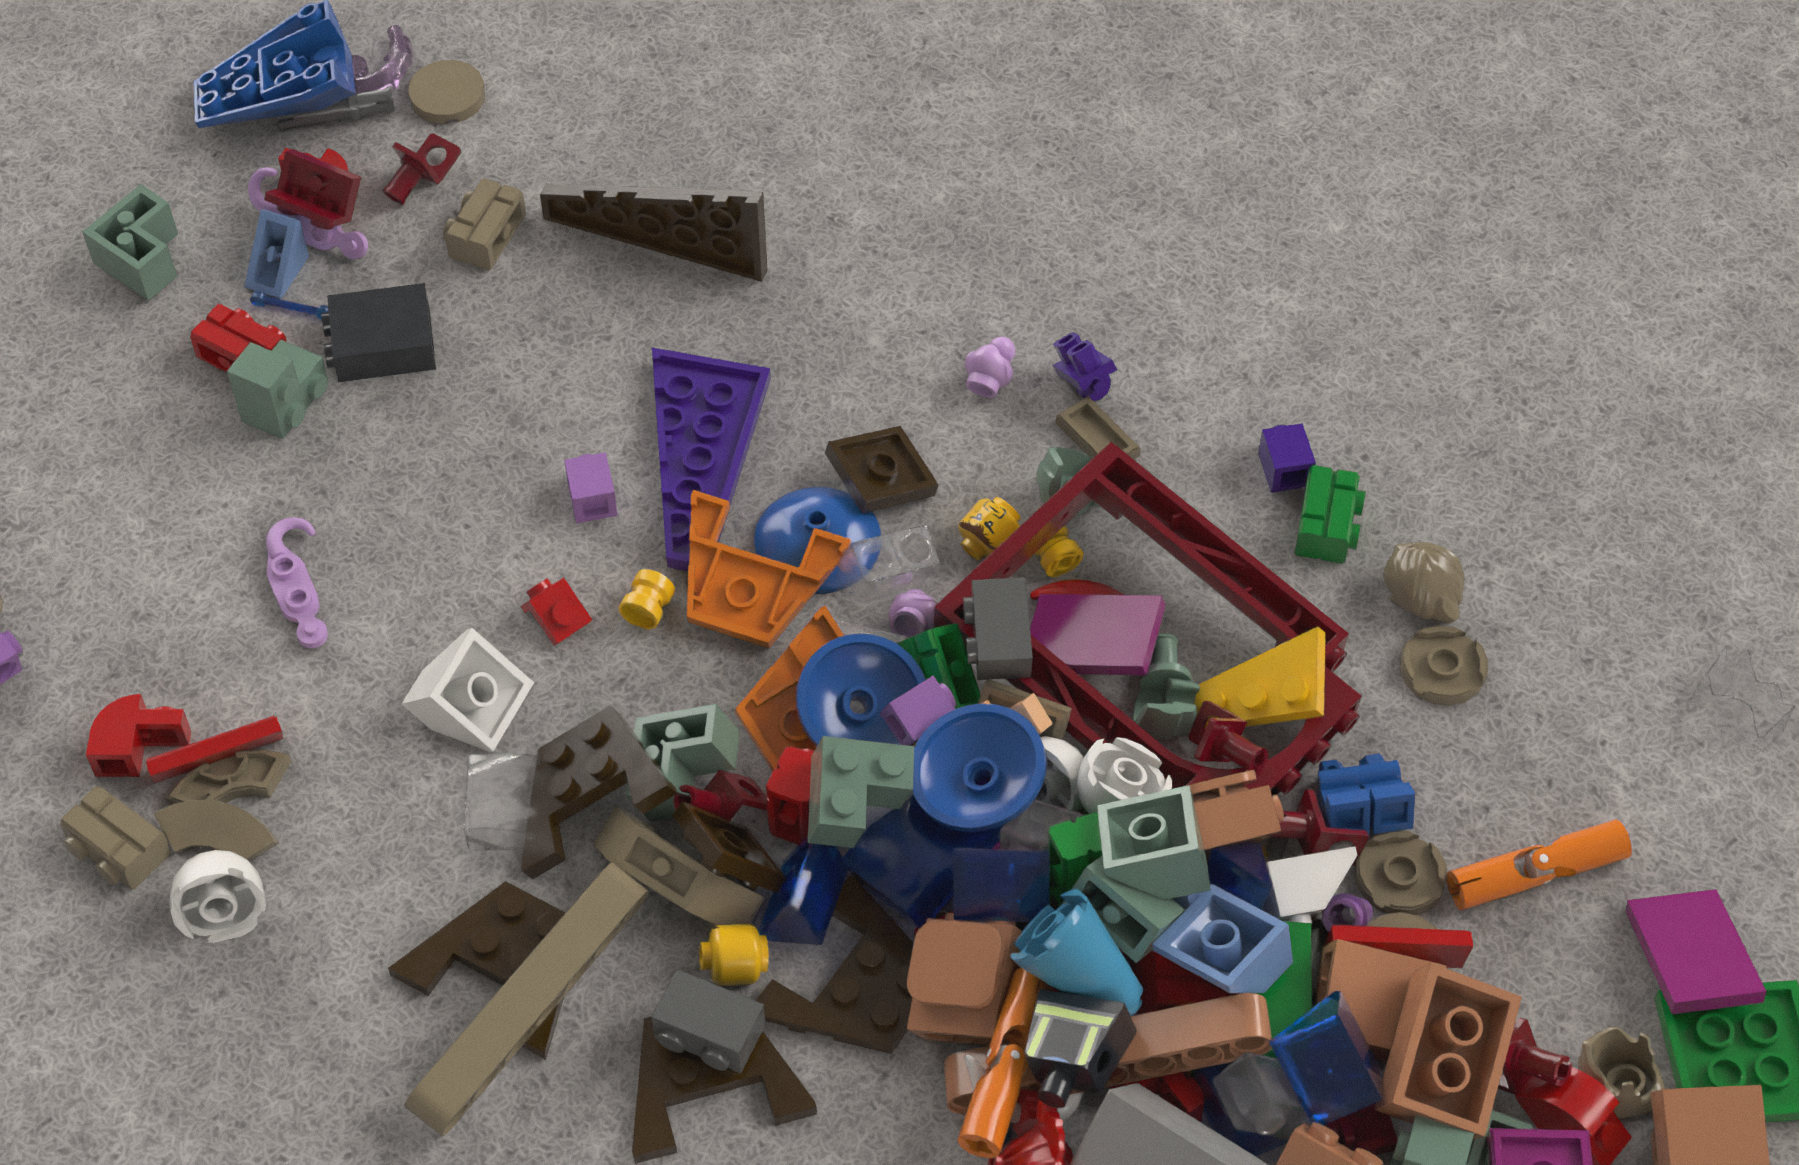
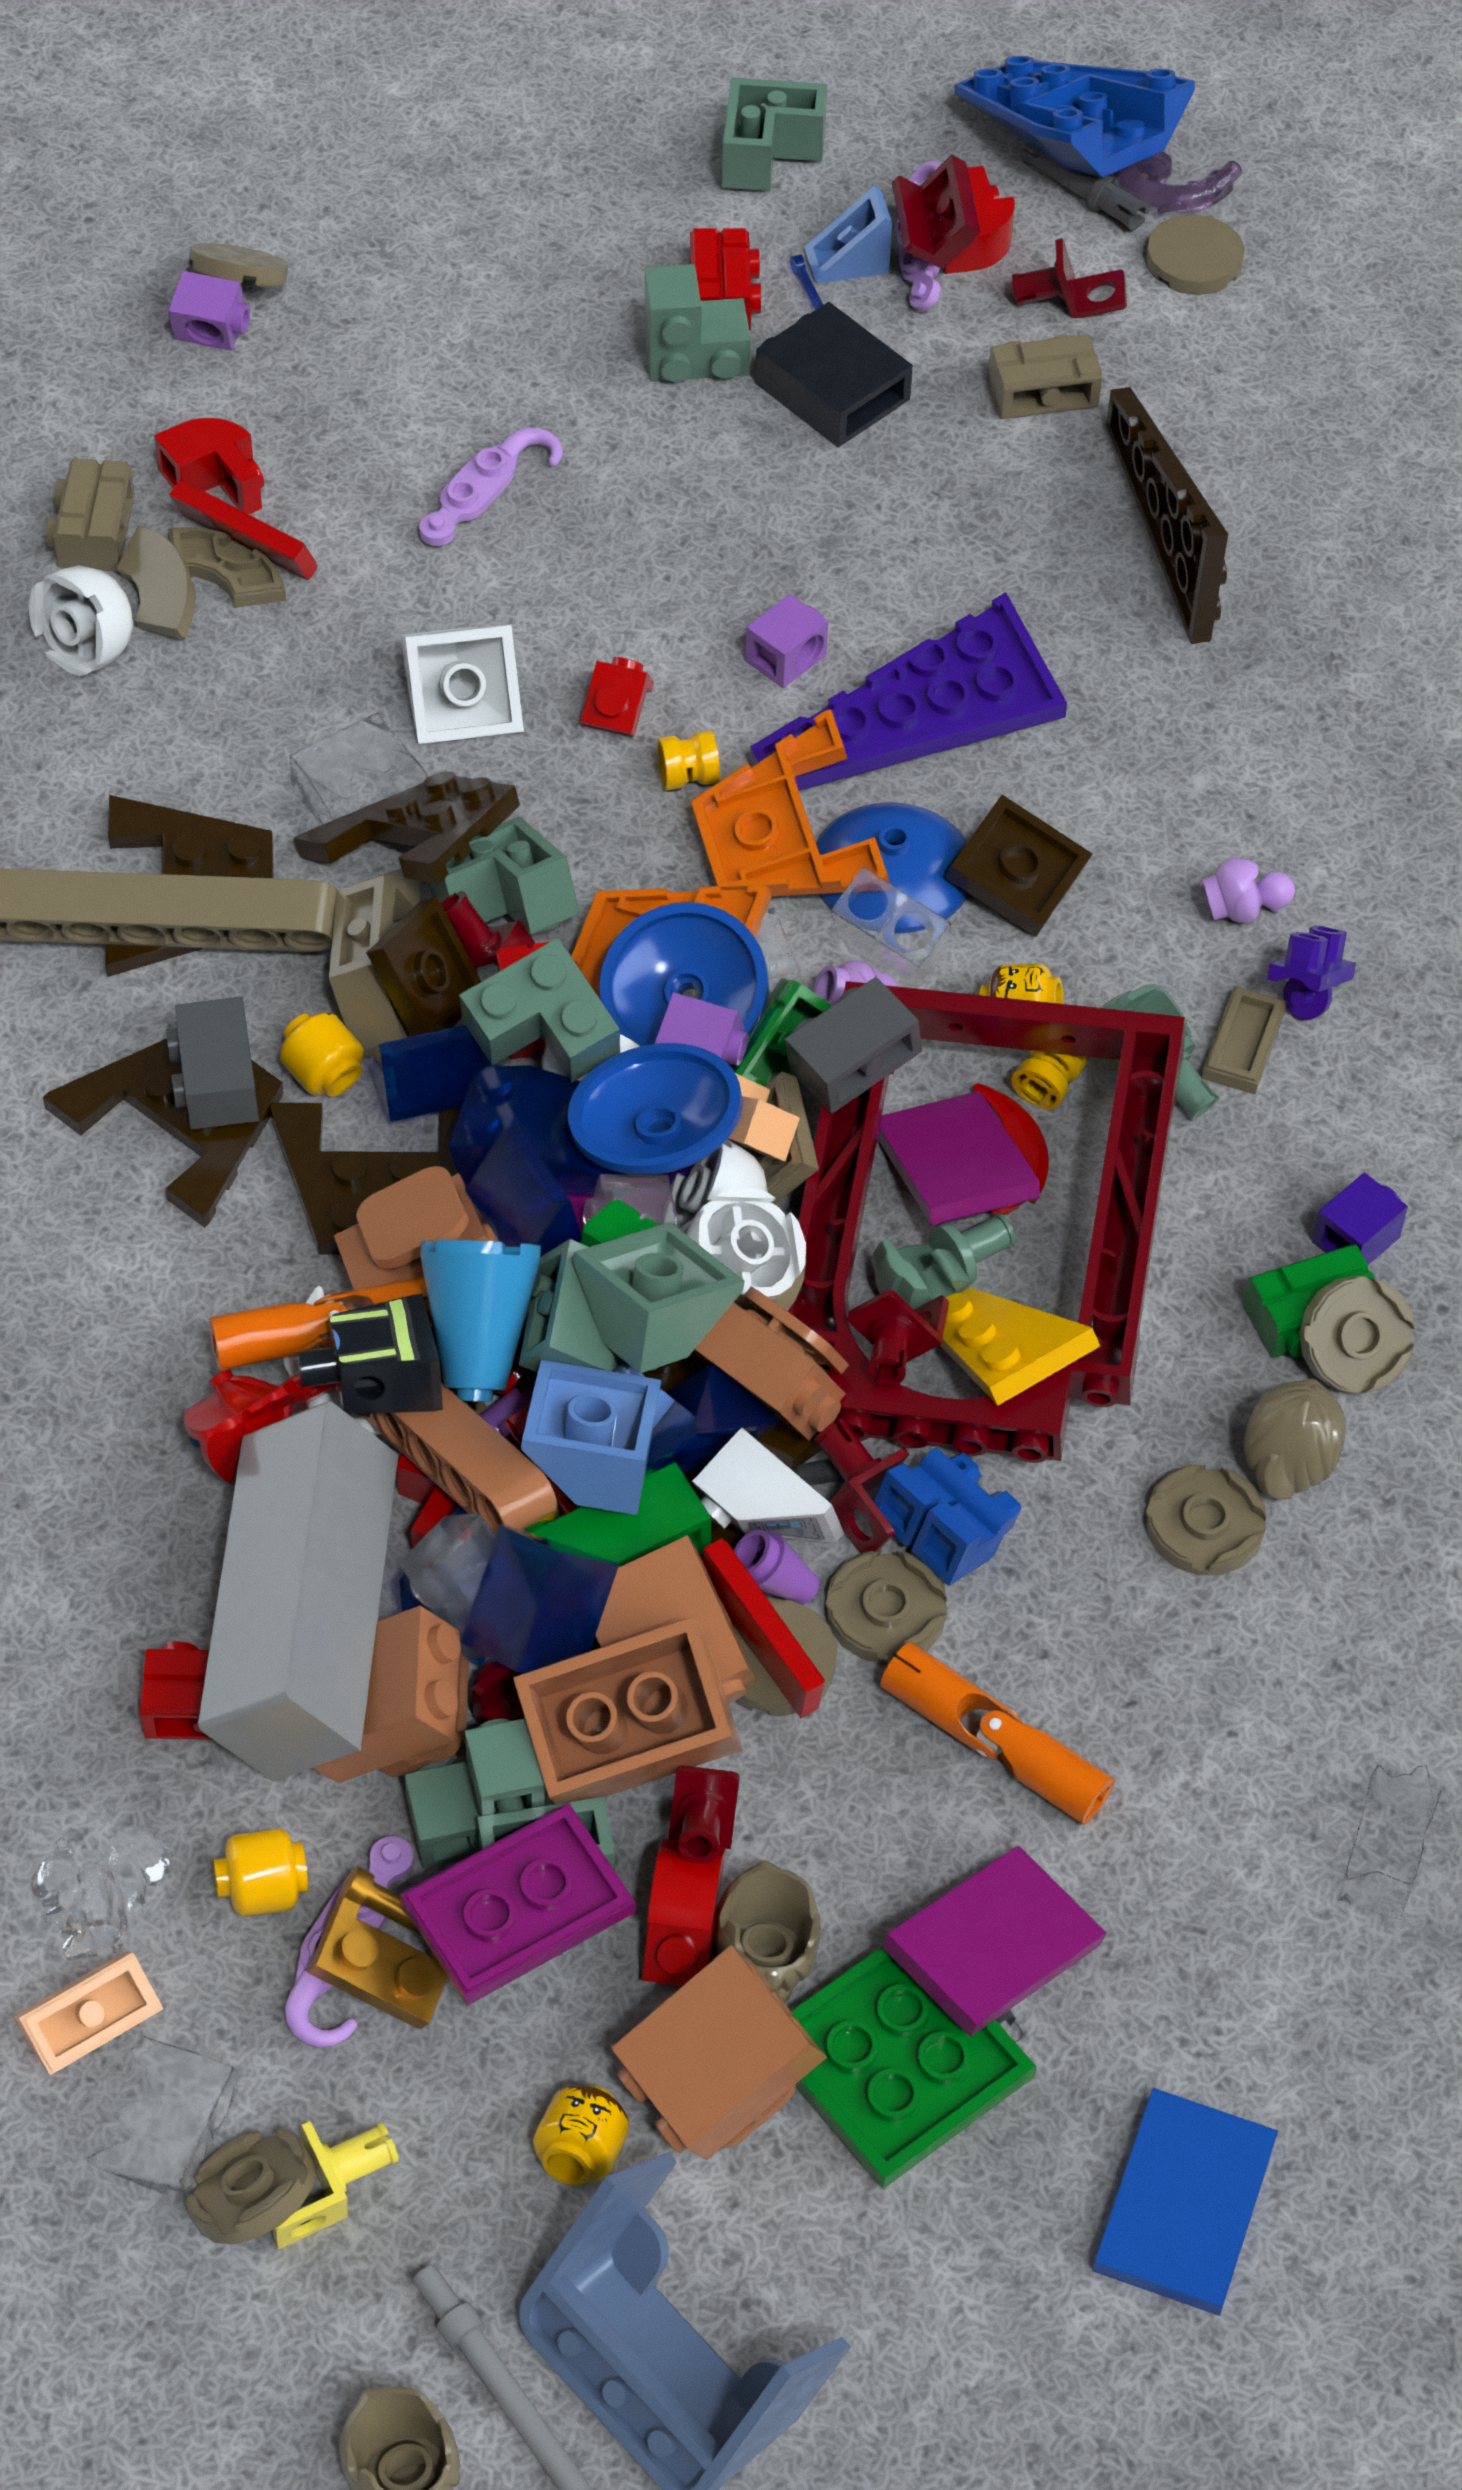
camera: 55 degrees right, 0 degrees up
none -> dark tan tile [1299,1275,1415,1393]

